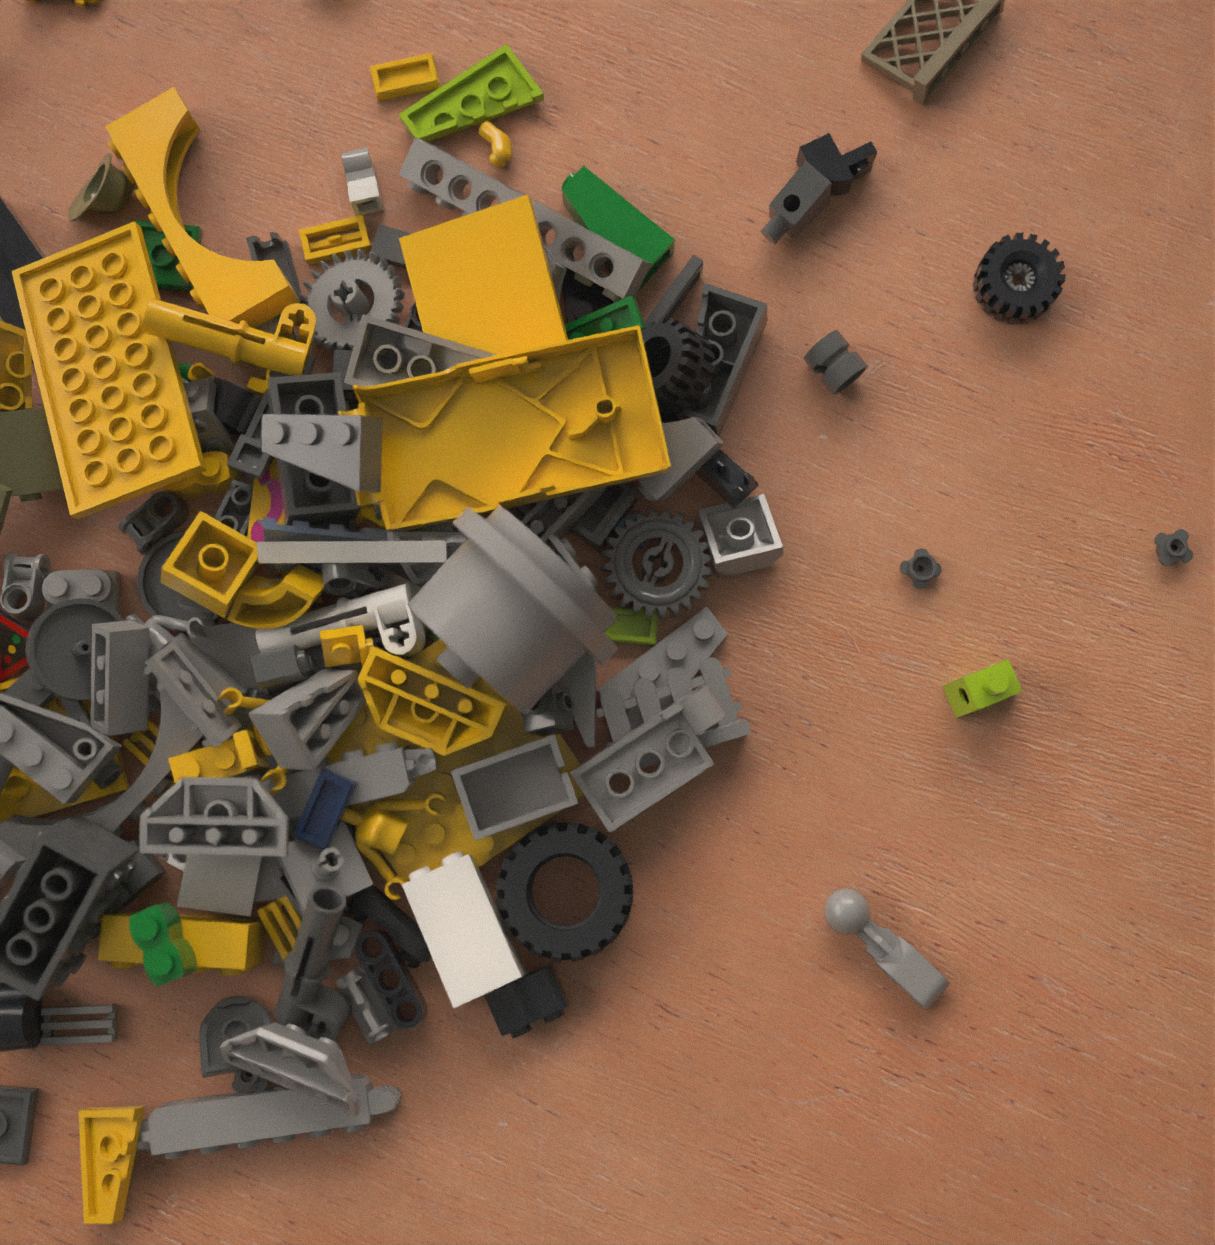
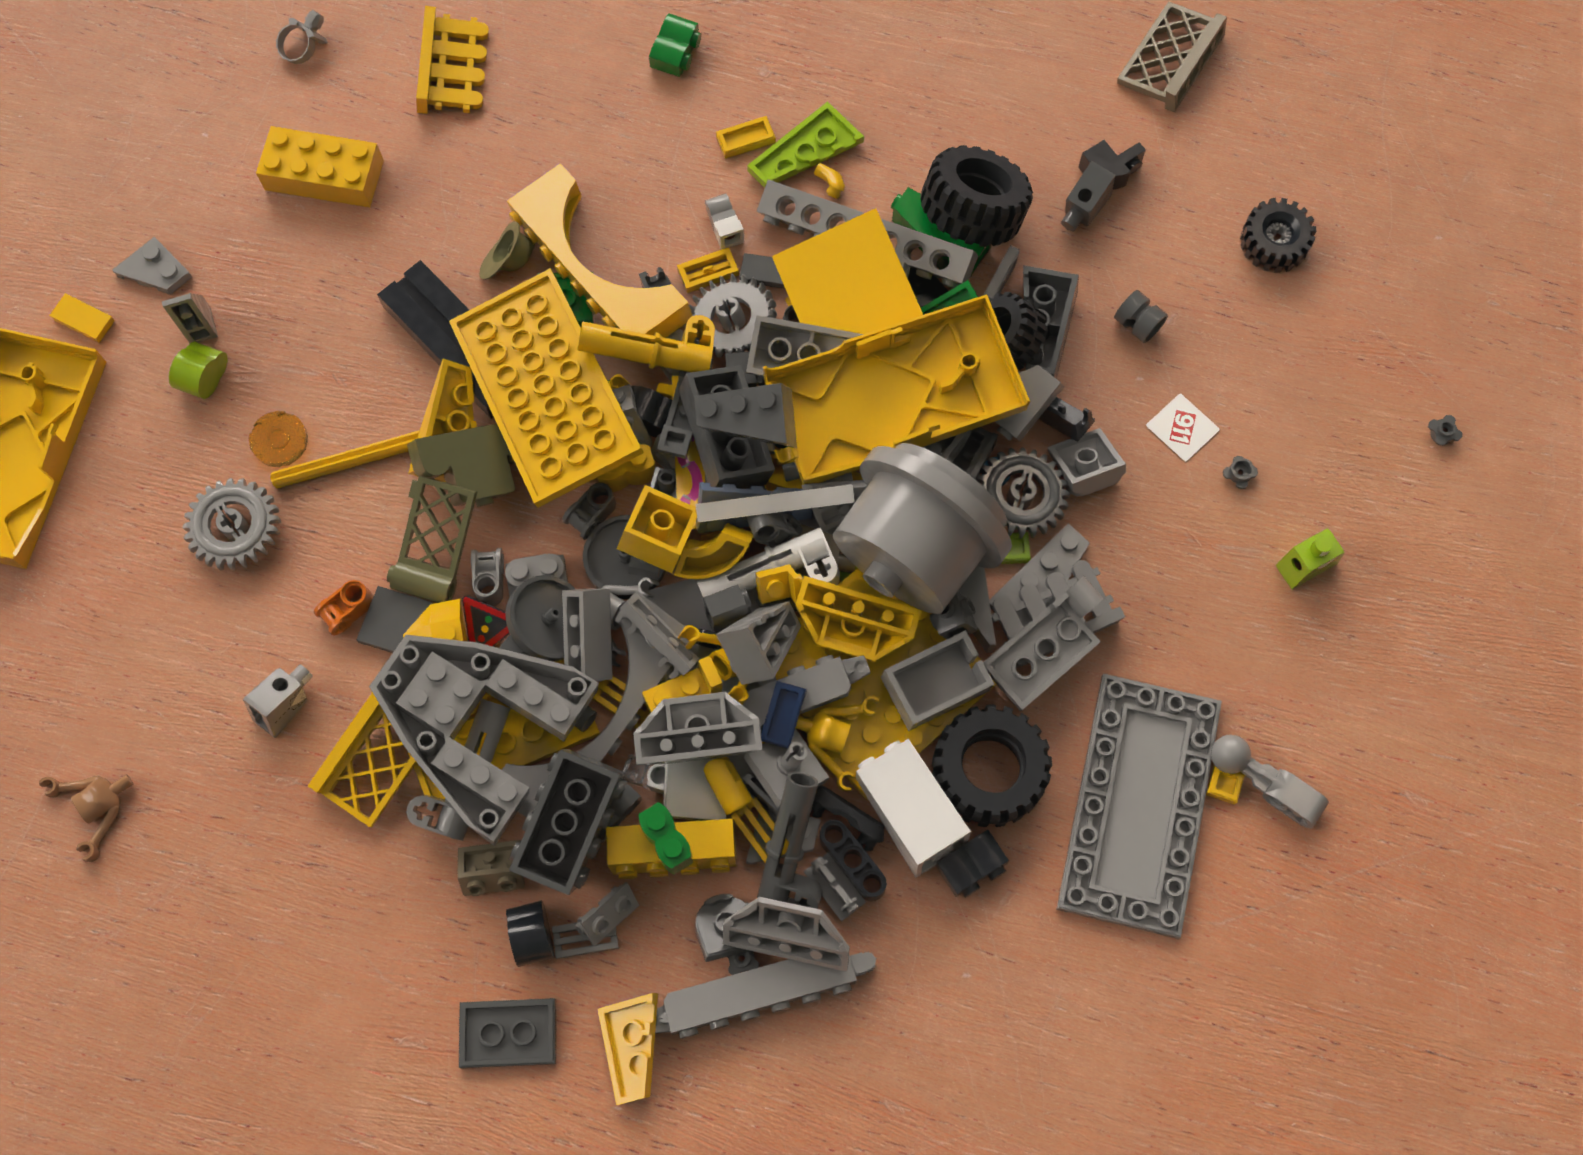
camera: 10 degrees left, 10 degrees down
none -> light grey hinge [575,882,639,946]
none -> yellow arm [703,757,753,815]
none -> black tyre [920,145,1033,247]
none -> light grey tile [1056,674,1222,939]
none -> white sticker [1146,394,1220,462]
none -> yellow tile [1206,766,1245,805]

